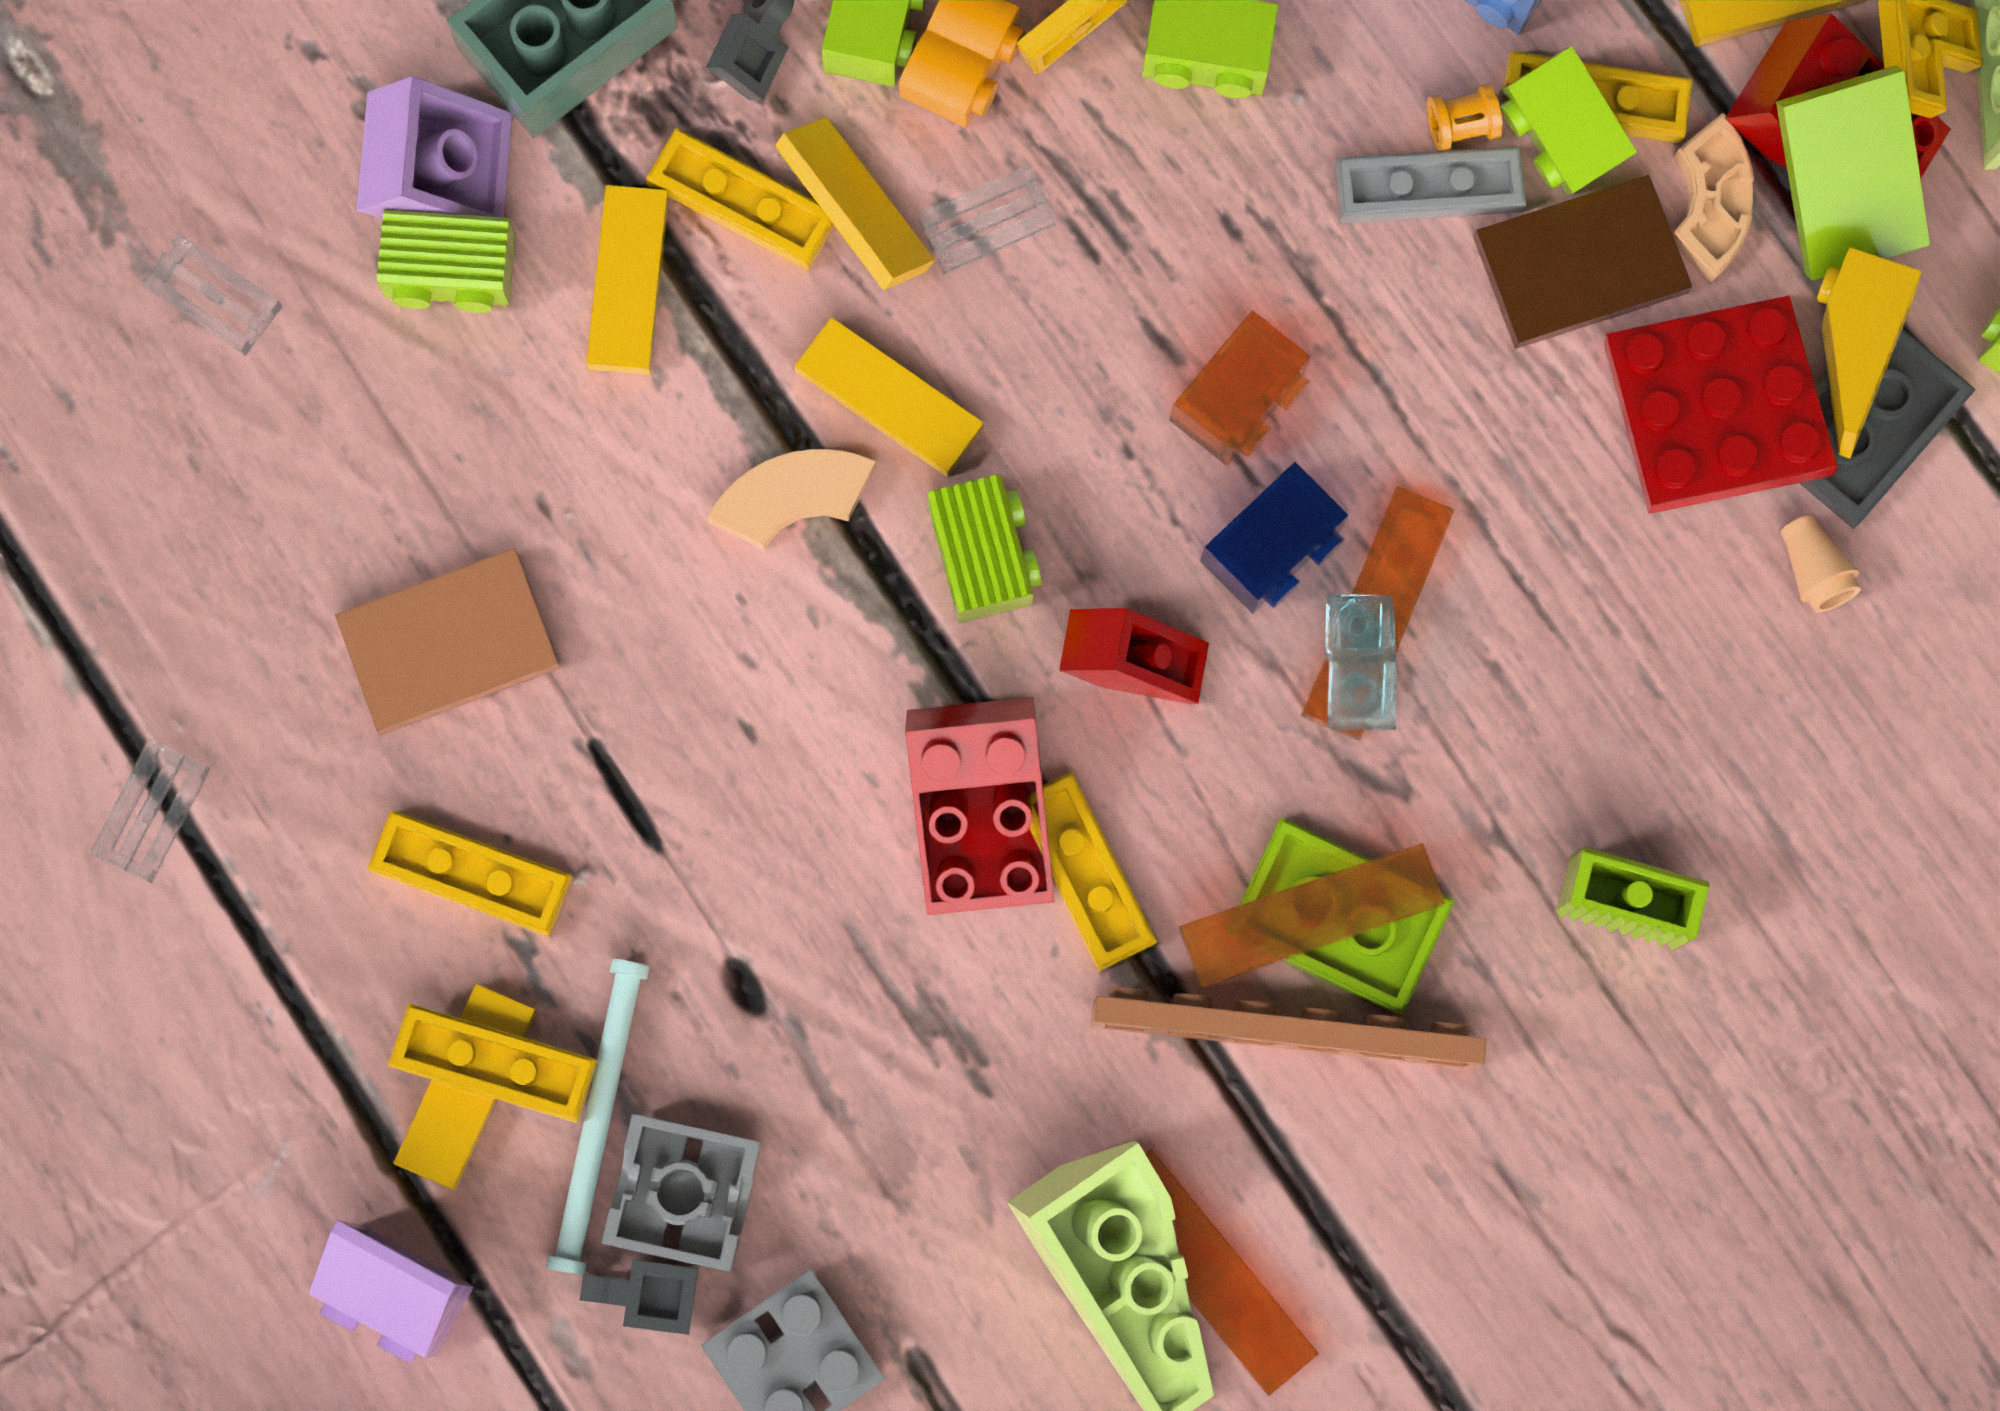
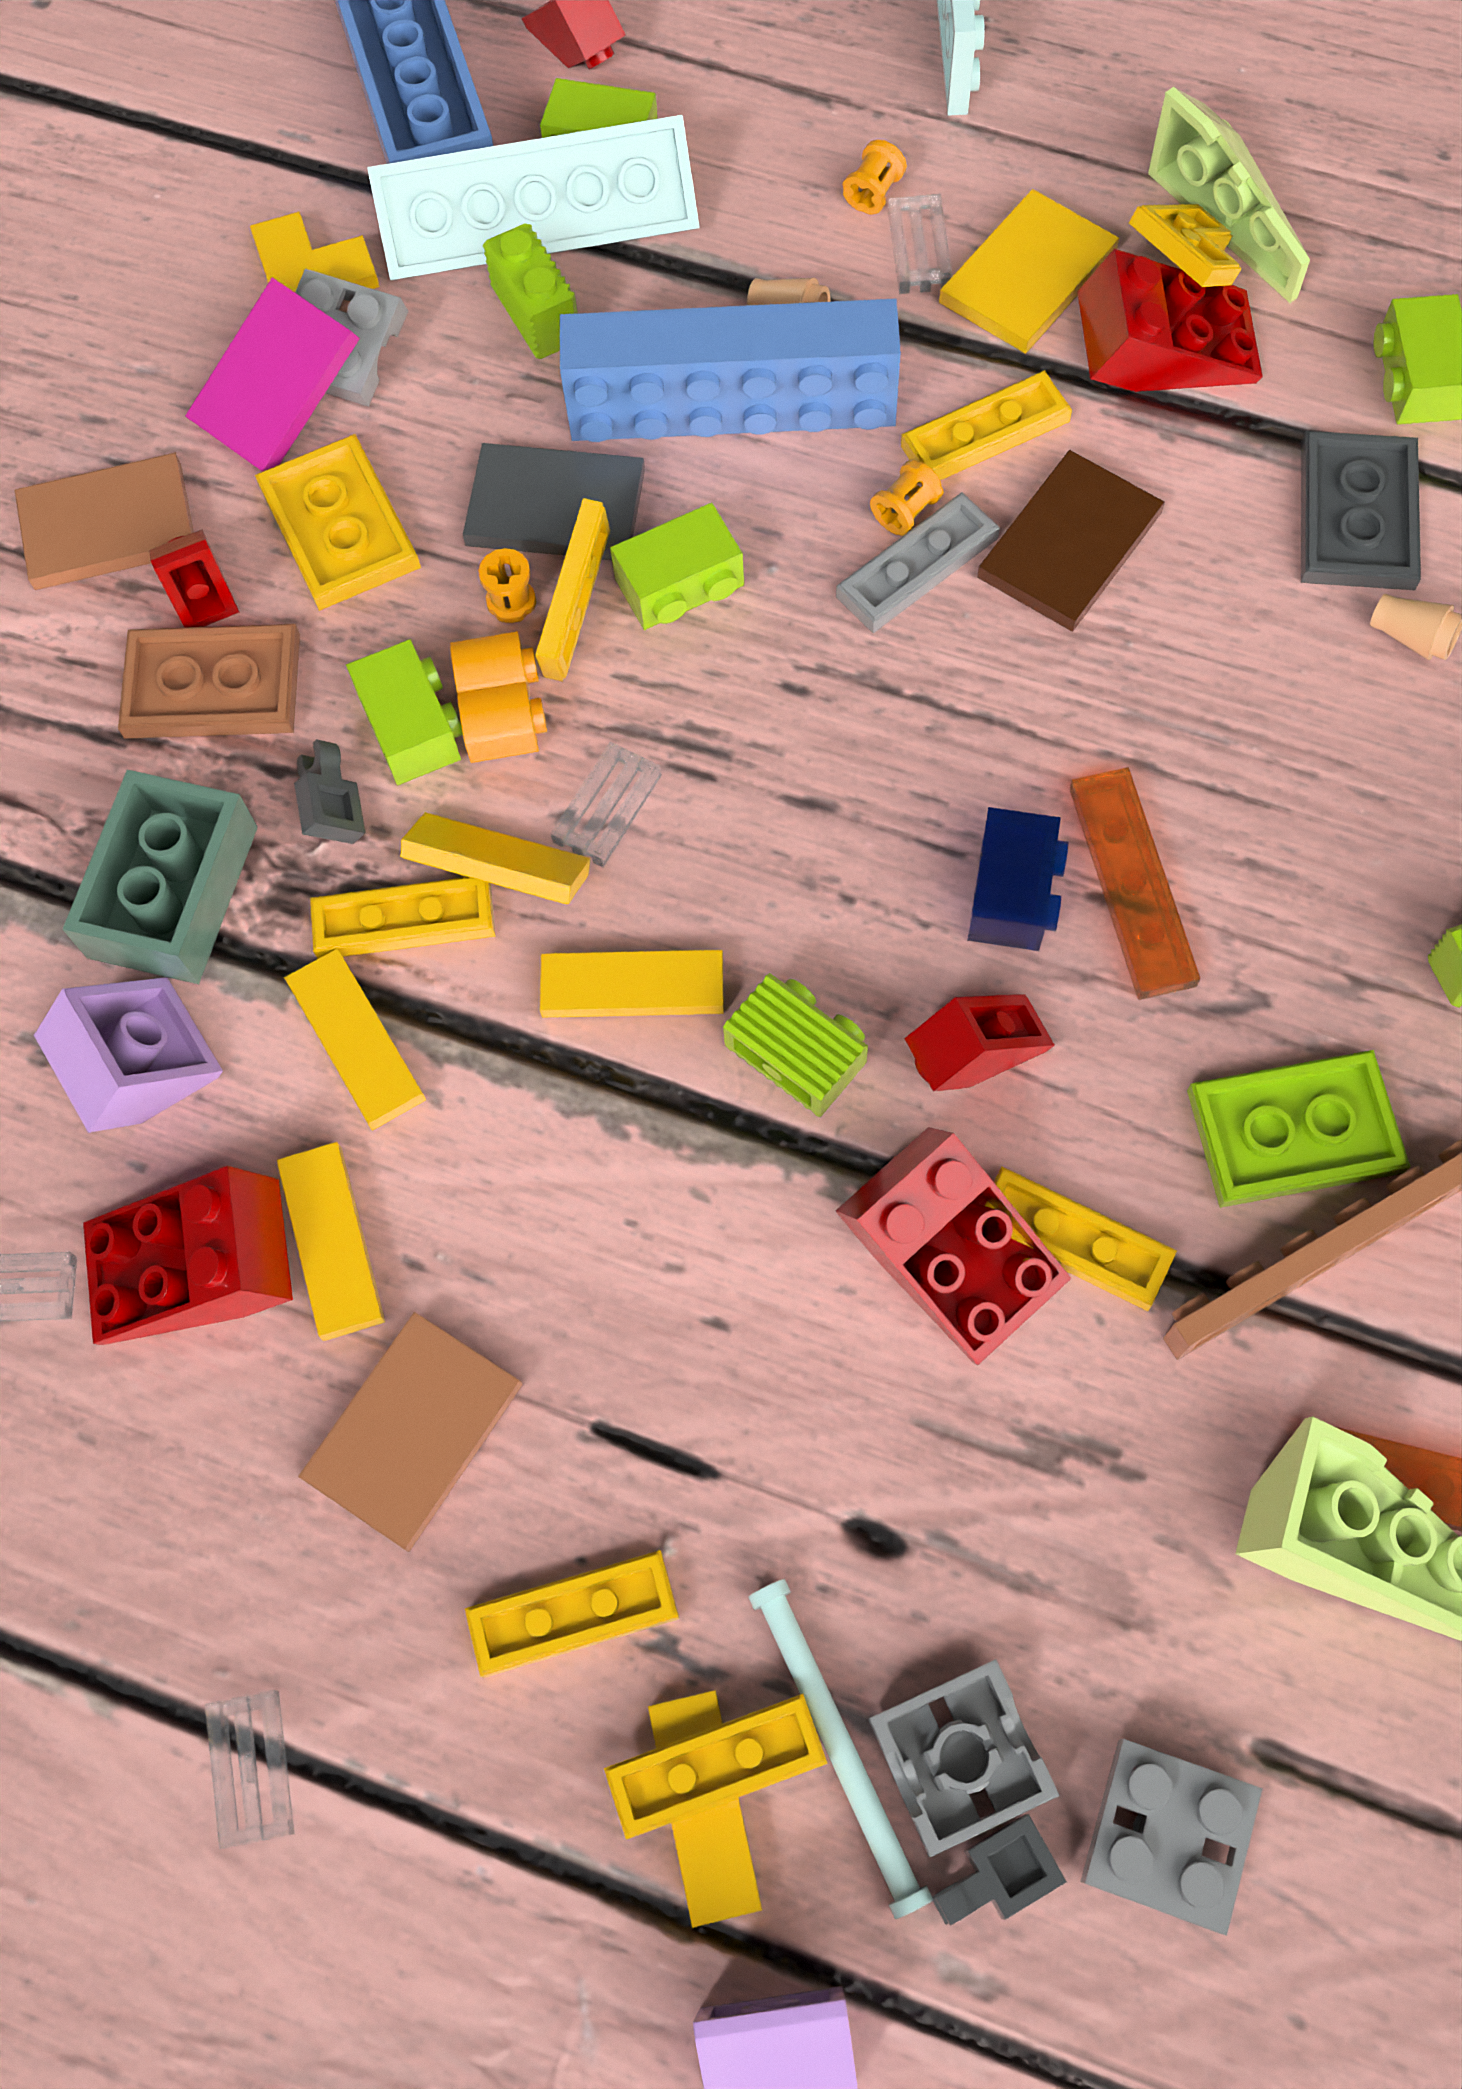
camera: 25 degrees left, 10 degrees down
lime brick [376,209,516,313] -> none
light nougat tile [707,449,876,550] -> none
clear orange brick [1169,310,1311,466] -> none
clear orange tile [1178,843,1445,989] -> none
clear light blue slope [1324,595,1397,730] -> none
lime brick [1500,46,1637,194] -> none
red plate [1604,295,1838,514] -> none
light nougat tile [1673,113,1754,285] -> none
lime tile [1776,65,1930,281] -> none
yellow slope [1817,247,1922,459] -> none
none -> red slope [83,1165,293,1345]
none -> yellow tile [277,1142,385,1341]

